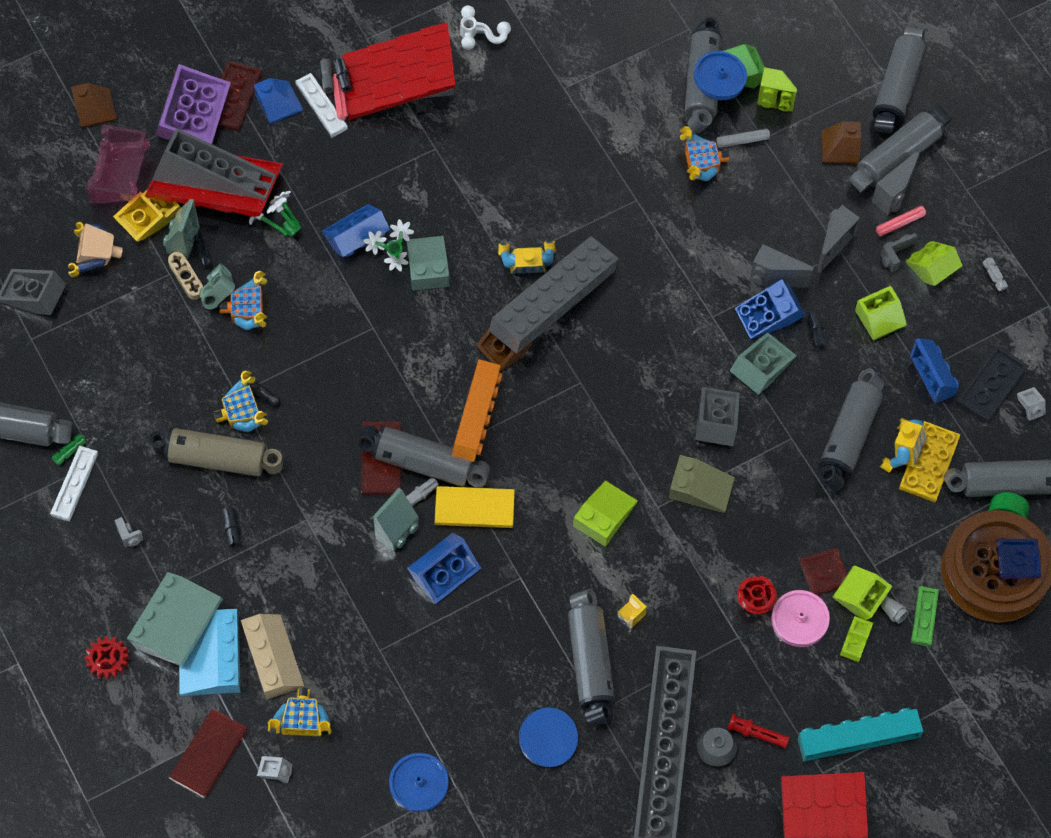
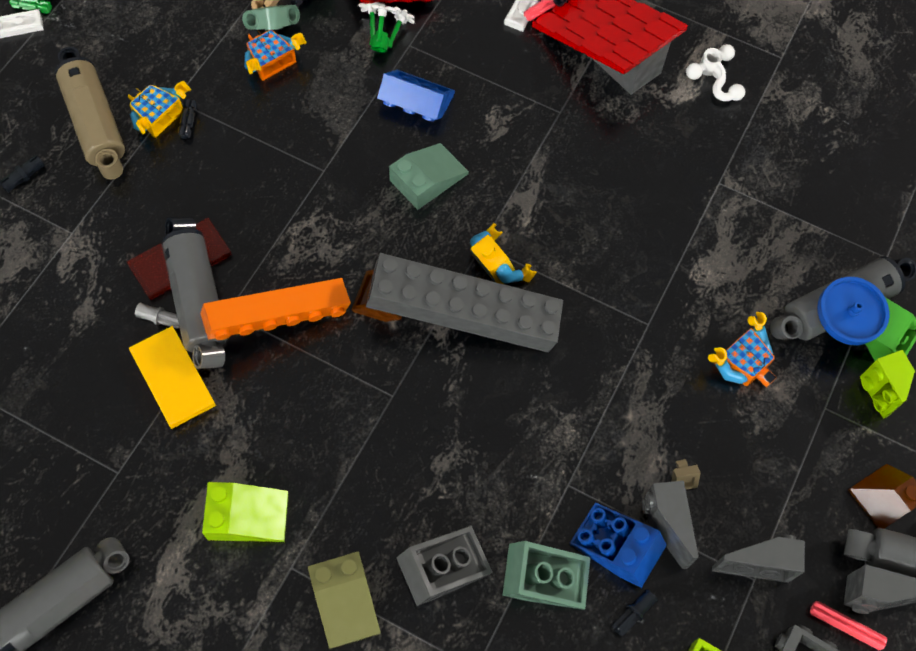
camera: 55 degrees right, 0 degrees up
white plant [363,219,414,271] -> none
sand green slope [373,488,419,552] -> none
blue slope [407,533,481,604] -> none
yellow panel [618,594,647,628] -> none
light grey axle [717,129,770,148] -> none
none -> dark tan tile [671,459,701,490]

